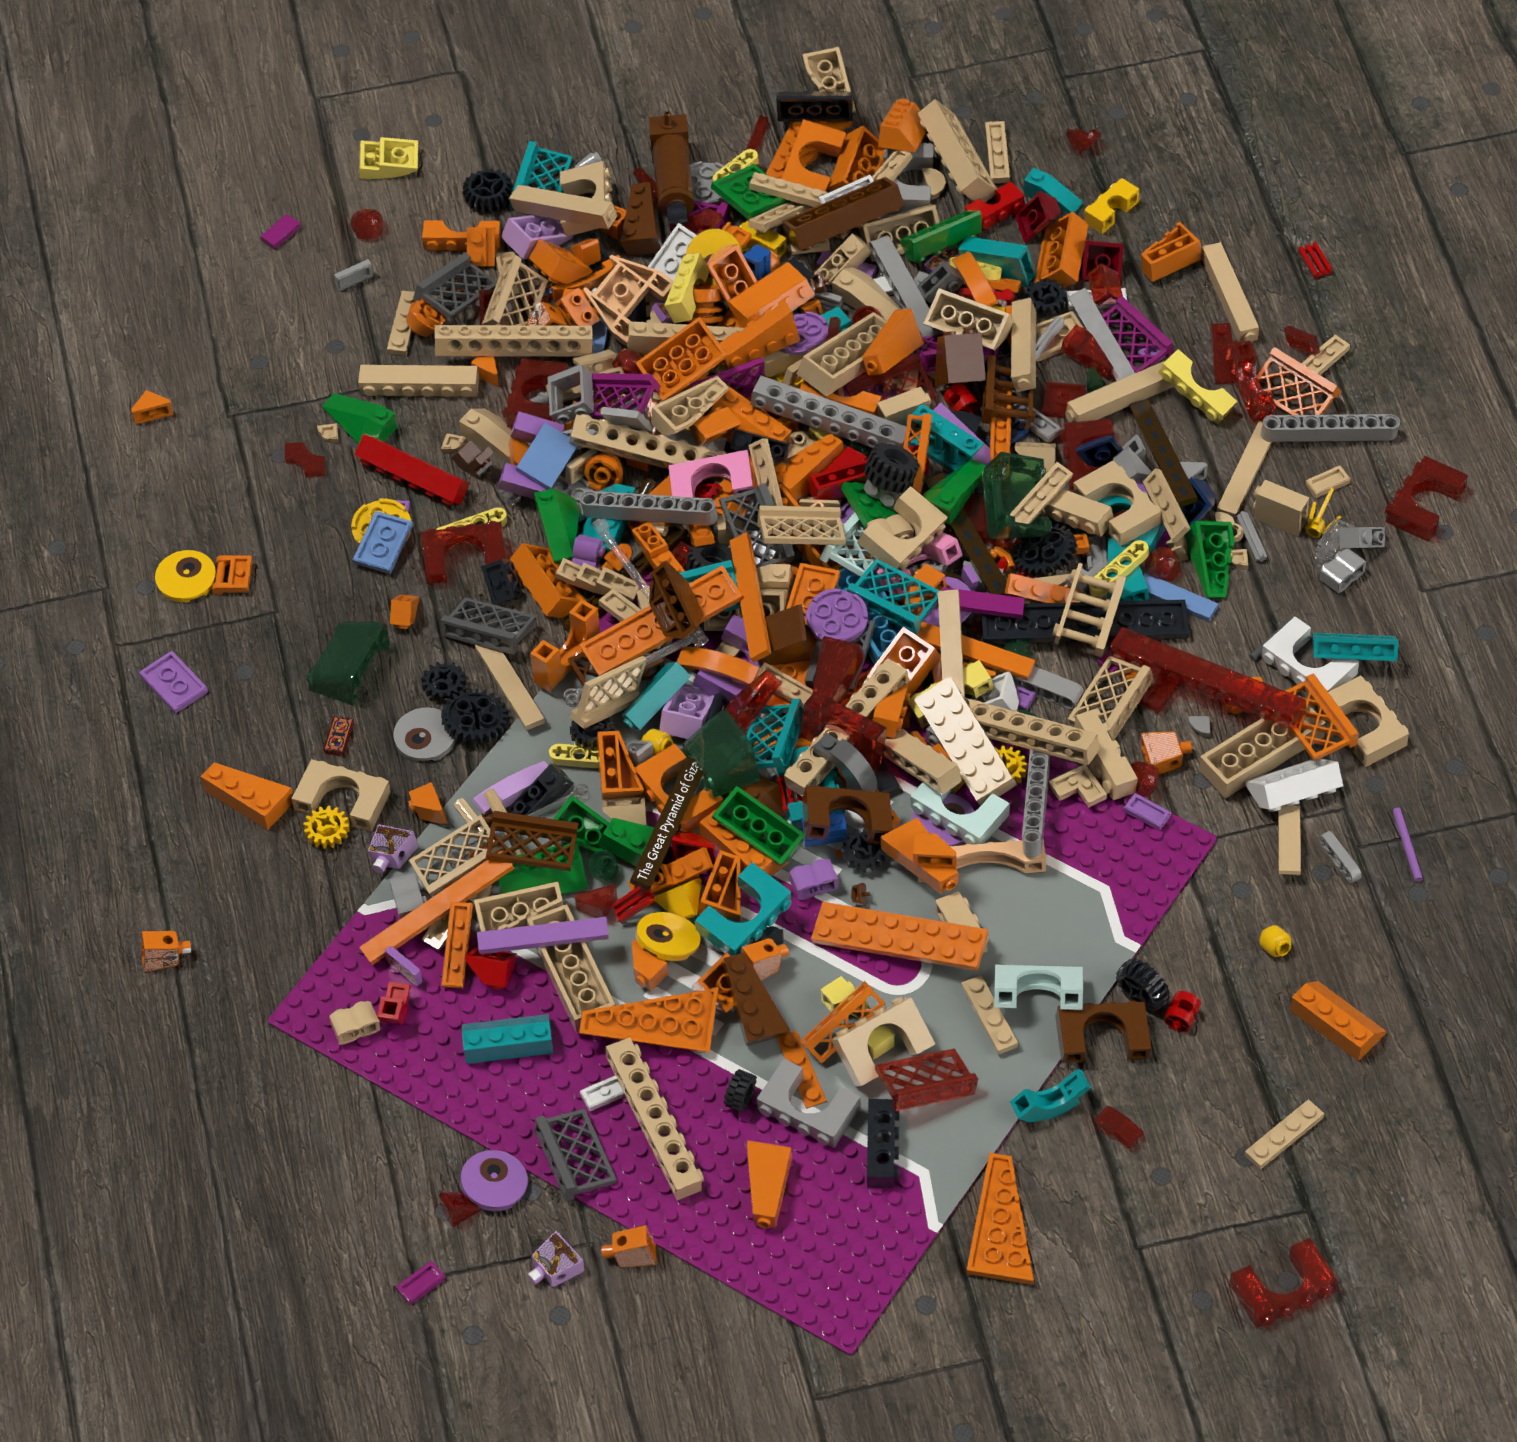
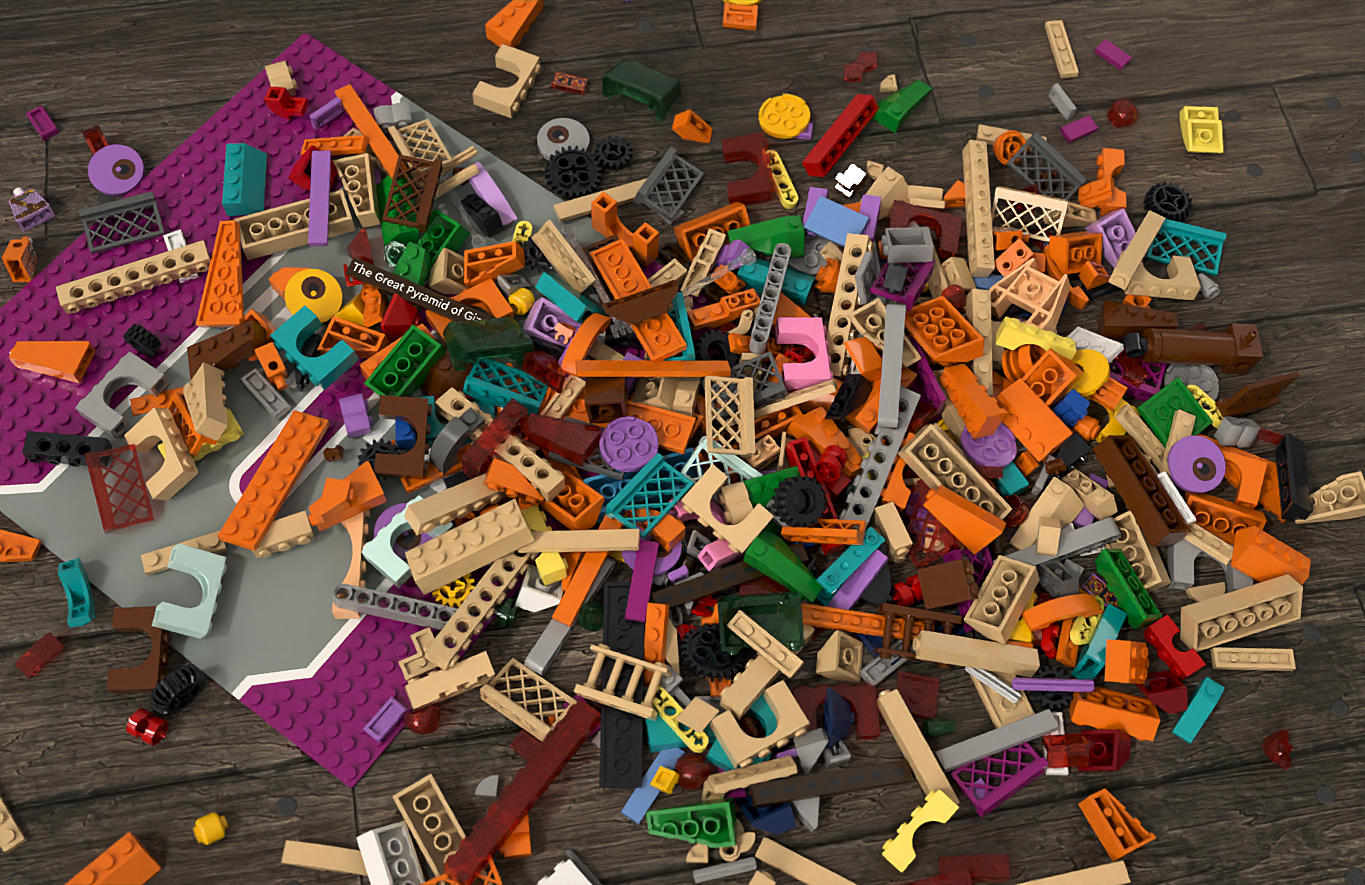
camera: 85 degrees right, 10 degrees up
yellow gear [303,806,350,849] -> none
medium blue tile [353,511,413,574] -> none
tan brick [358,365,479,397] -> none
torso [368,825,419,874] -> none
orange slope [408,782,448,825] -> none
black bracket [481,558,522,605] -> none
medium lavender tile [1016,686,1036,712] -> none
clear red slope [1061,324,1114,381] -> none
yellow arch [1084,178,1139,234] -> none
orange torso [1141,731,1192,777] -> none
none -> tan wedge [183,362,228,441]
none -> light grey tile [240,368,292,420]
none -> tile [554,321,577,344]
none -> yellow tile [650,766,680,794]
none -> tan sticker [676,697,719,733]
none -> tan arm [727,309,754,335]
none -> red wheel [815,445,848,482]
none -> light grey beam [878,304,906,428]
none -> black slope [883,262,910,294]
none -> tan panel [906,185,945,210]
none -> medium lavender axle [1012,678,1094,692]
none -> tan slope [1036,517,1061,556]
none -> tan plate [1045,20,1079,78]
none -> magenta tile [1060,115,1099,144]
none -> orange brick [1105,639,1149,684]
none -> medium lavender tile [1167,436,1225,493]
none -> light grey brick [1214,416,1261,448]
none -> reddish brown fence [1215,371,1300,418]

